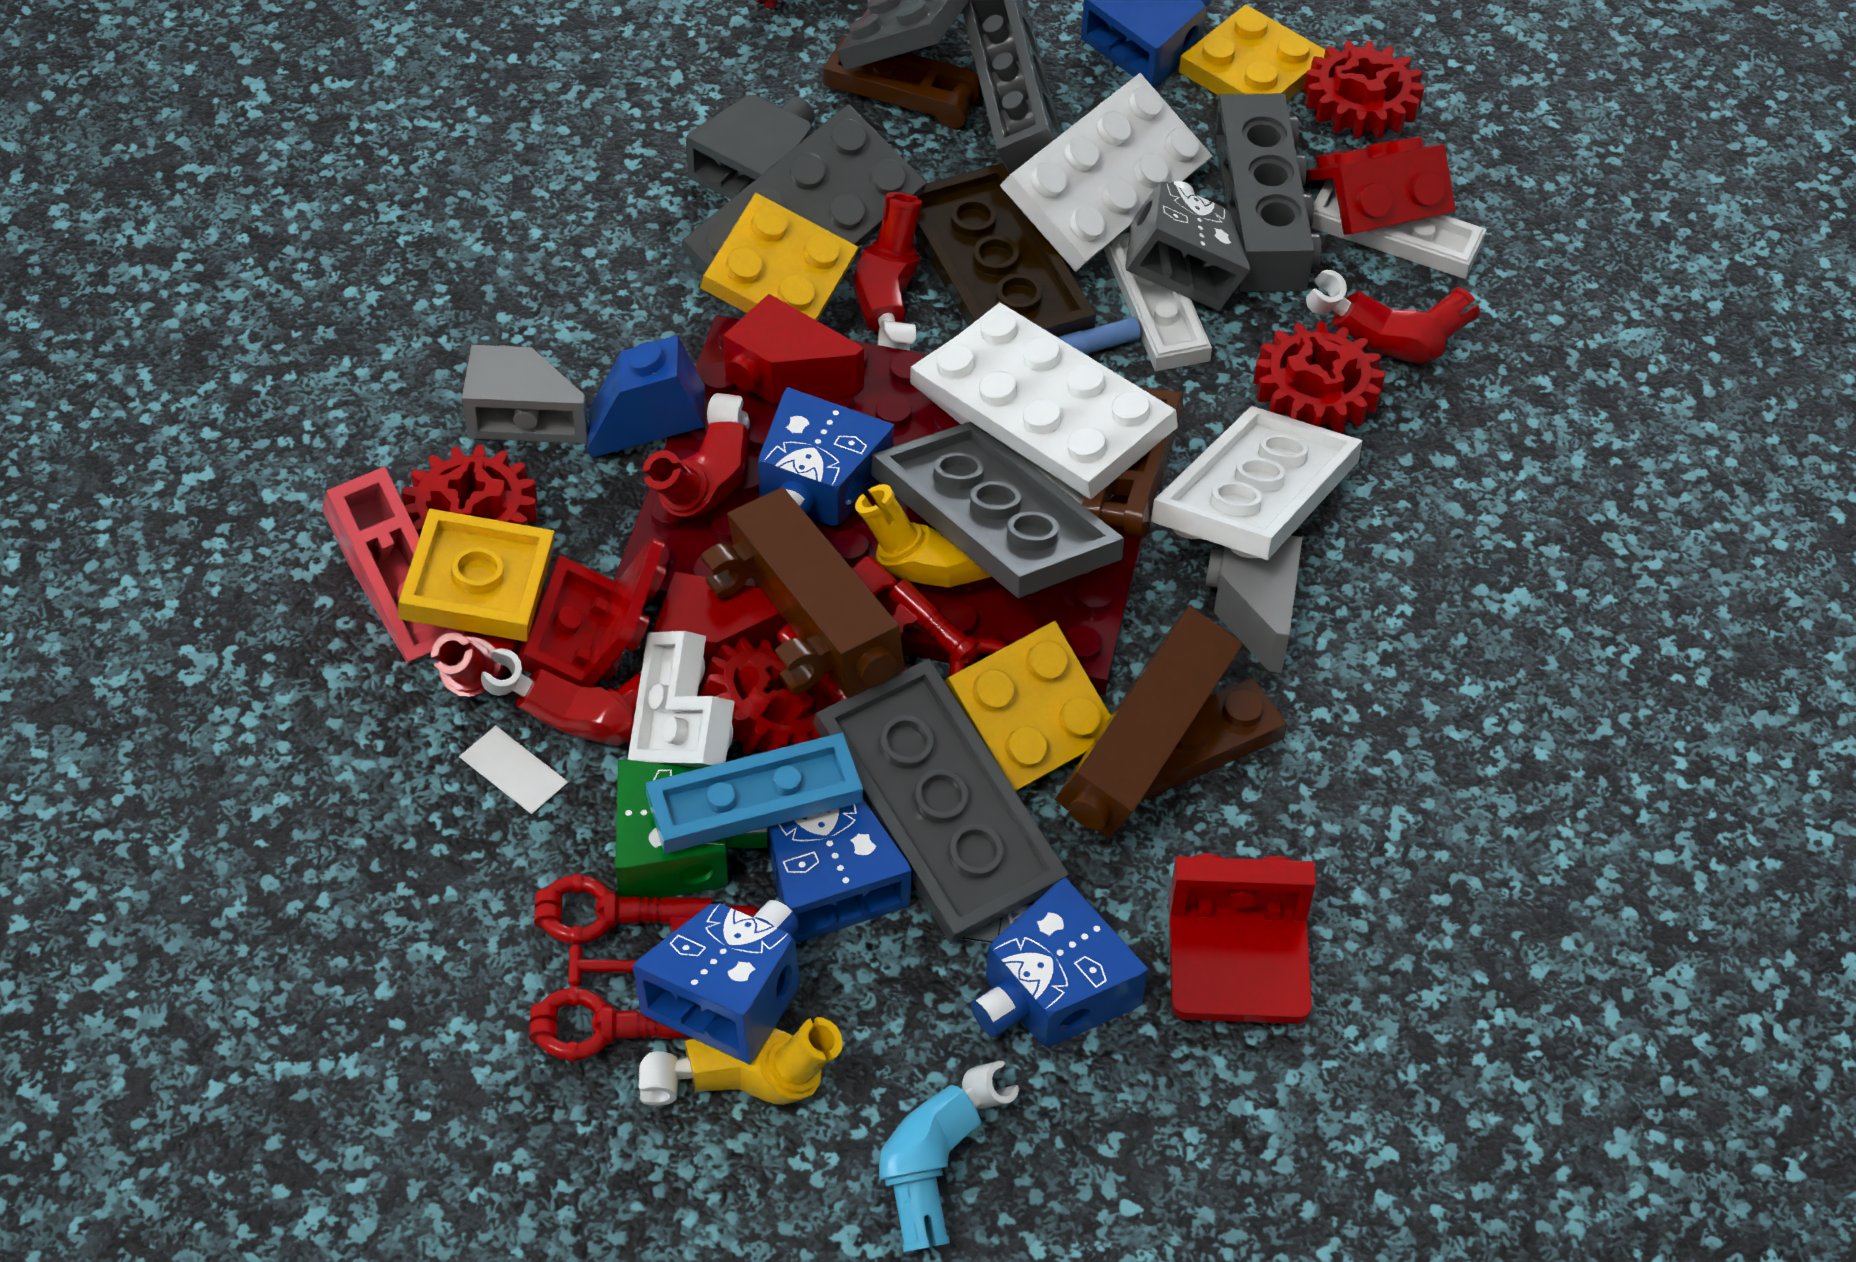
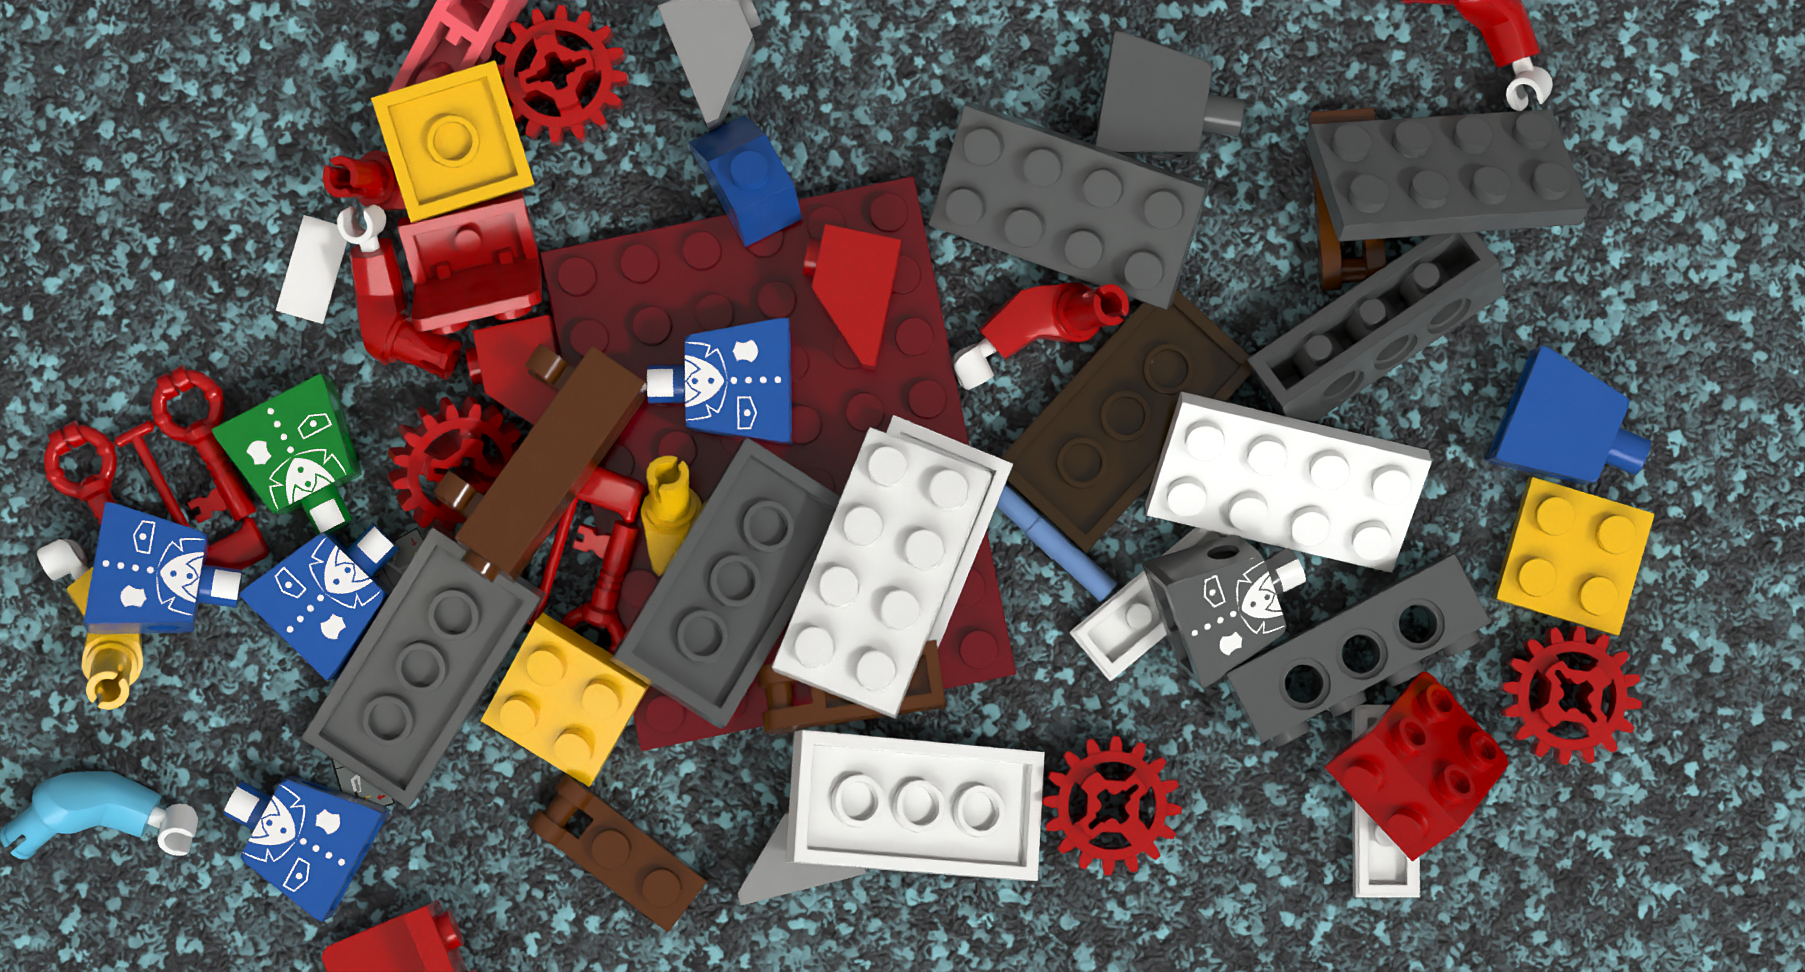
camera: 70 degrees right, 35 degrees up
white plate [628,631,735,768] -> none
red arm [642,393,750,518] -> none
dark azure plate [645,732,863,854] -> none
yellow plate [700,192,858,321] -> none
reddish brown brick [1054,605,1243,839] -> none
red arm [1306,270,1480,364] -> none

